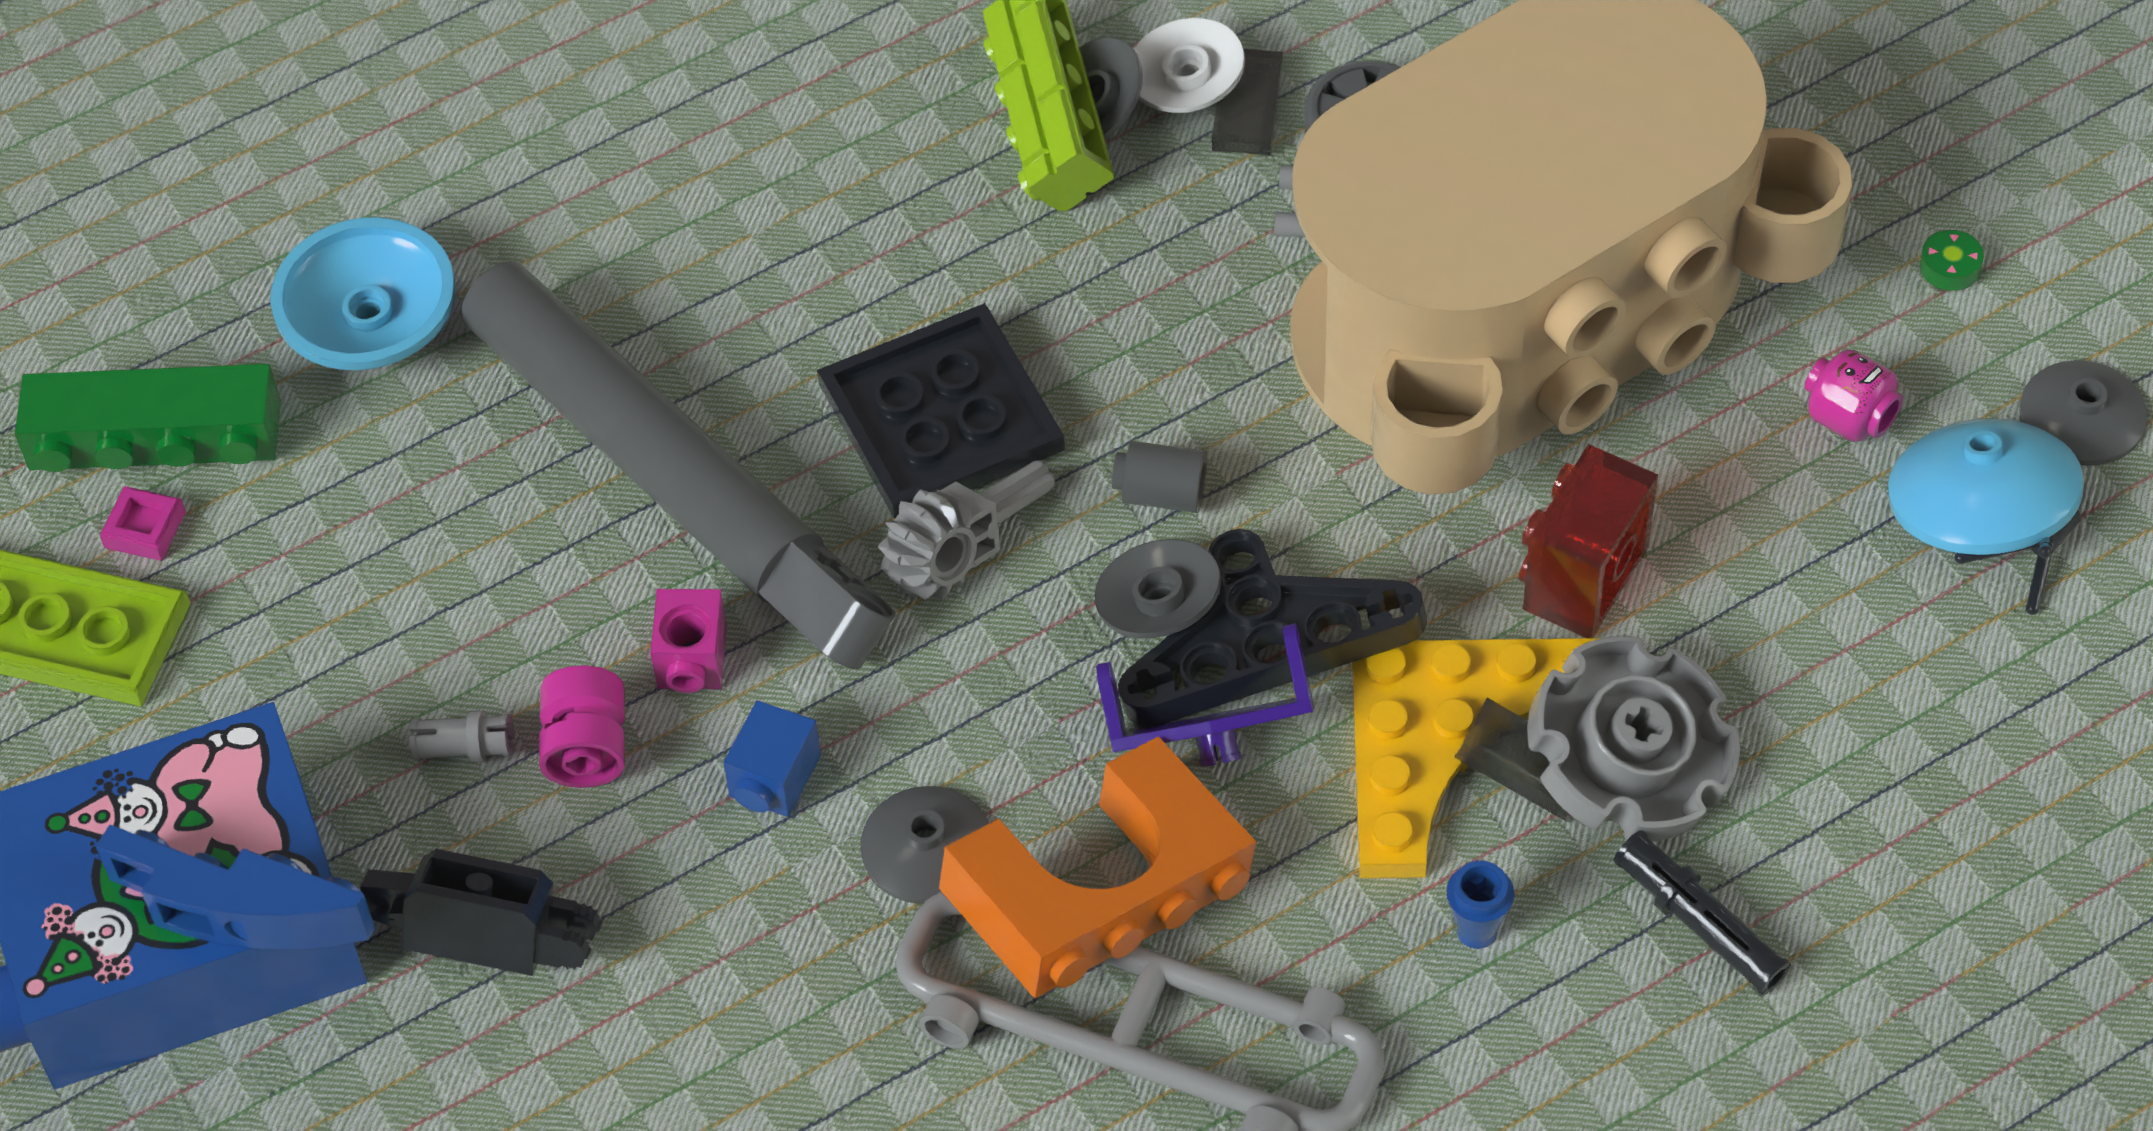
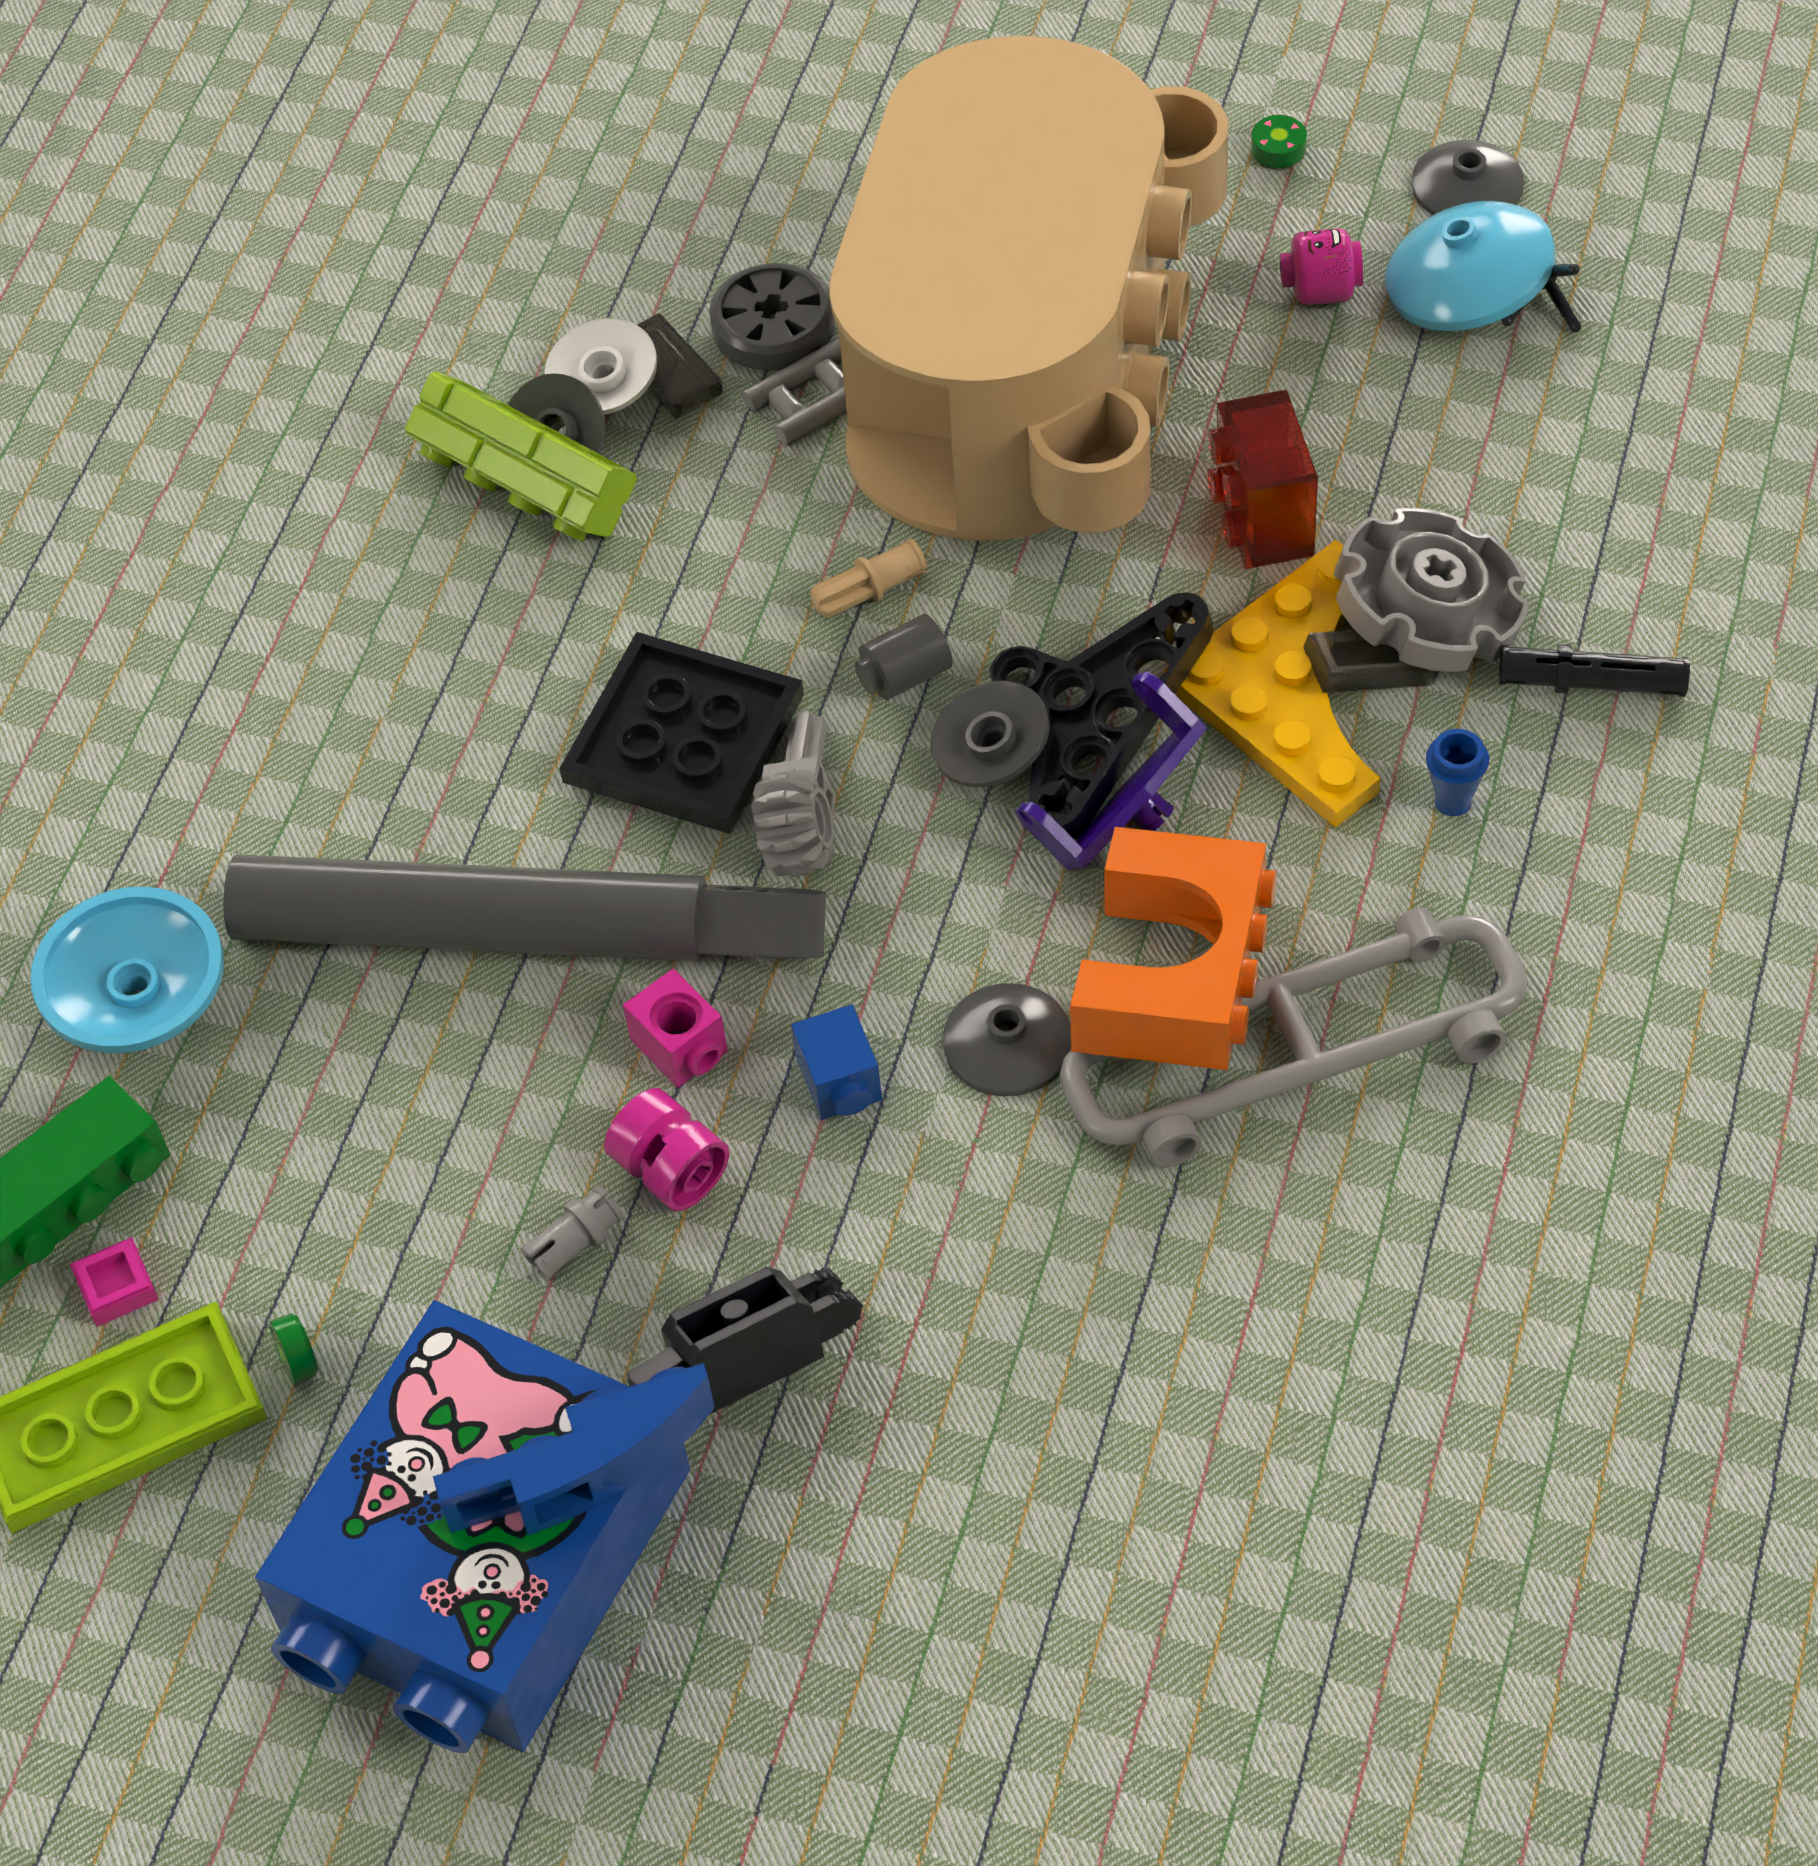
camera: 40 degrees left, 0 degrees up
none -> green tile [269,1313,318,1385]
none -> tan axle [810,538,927,618]

